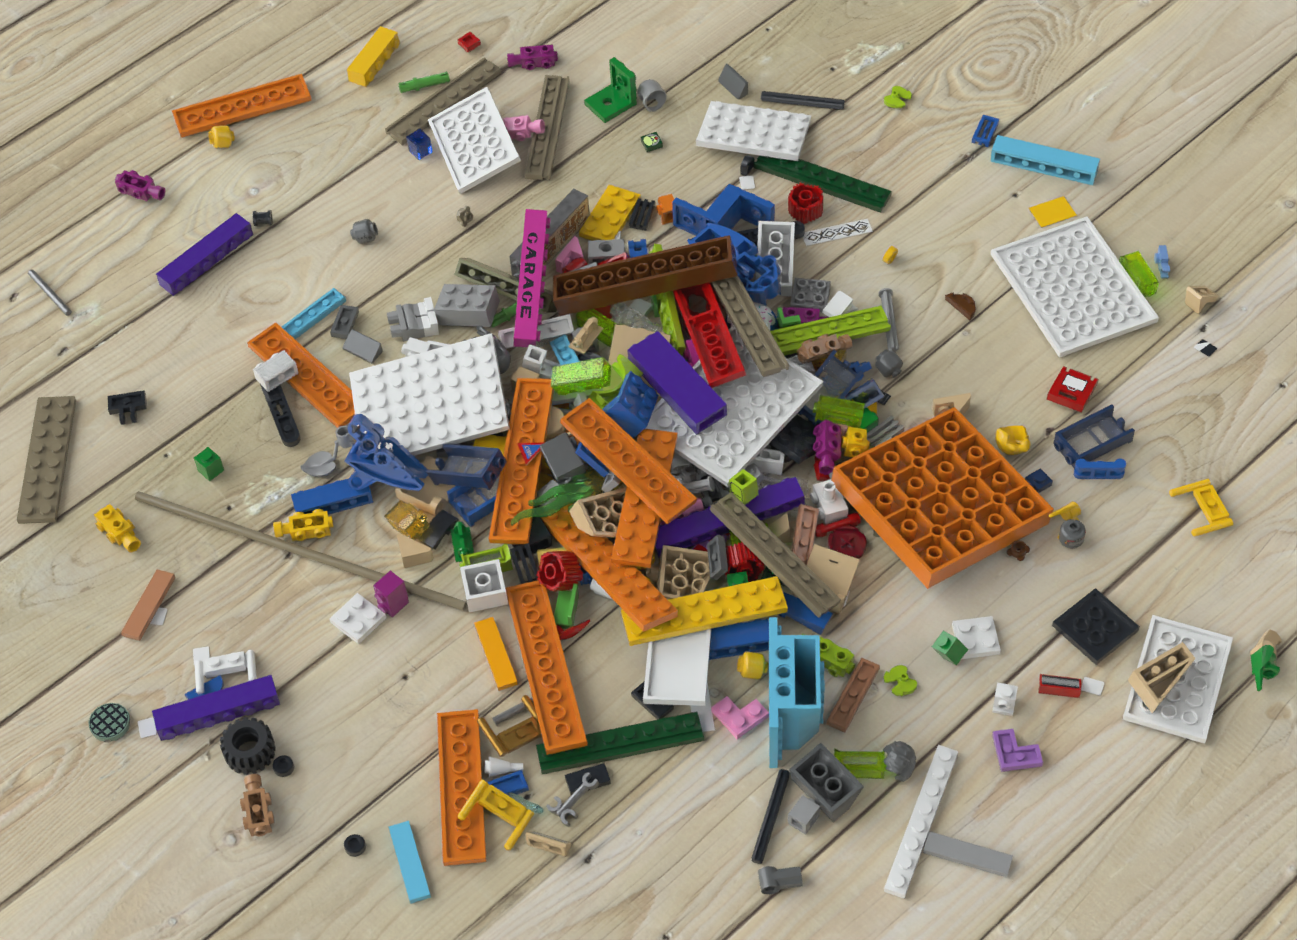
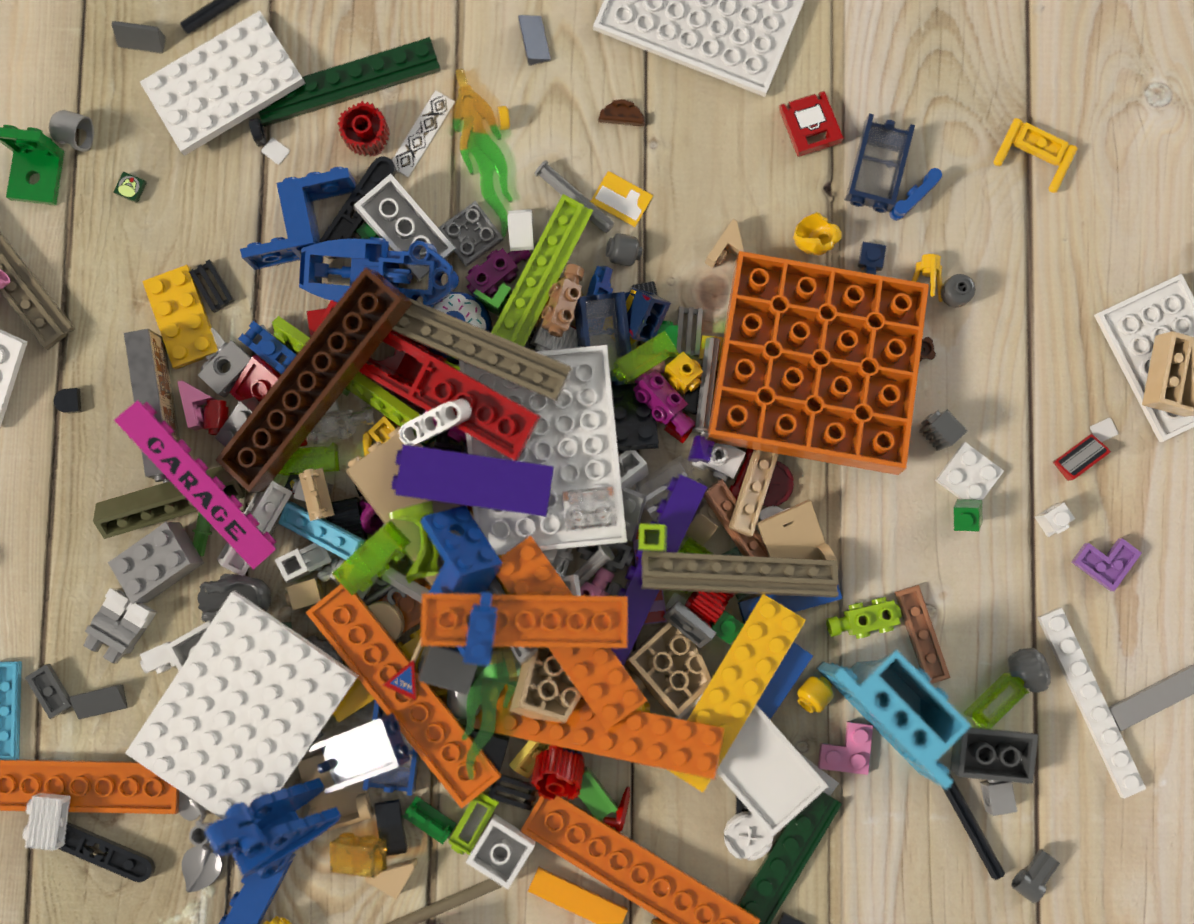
camera: 50 degrees left, 30 degrees up
dark tan plate [456,206,473,227] -> none
orange brick [656,194,674,225] -> none
lime piece [883,665,917,697] -> none
black plate [1052,588,1140,665] -> none
none -> black tile [54,388,81,414]
none -> white beam [399,399,471,446]
none -> clear neon green piece [453,69,512,237]
none -> blue hinge [463,592,497,666]
none -> slope [518,15,551,66]
none -> clear brick [563,486,617,531]
none -> sticker [590,171,654,227]
none -> dark purple slope [687,435,714,463]
none -> white tile [724,811,773,861]
none -> tan tile [728,450,779,537]
none -> dark grey brick [920,409,967,451]

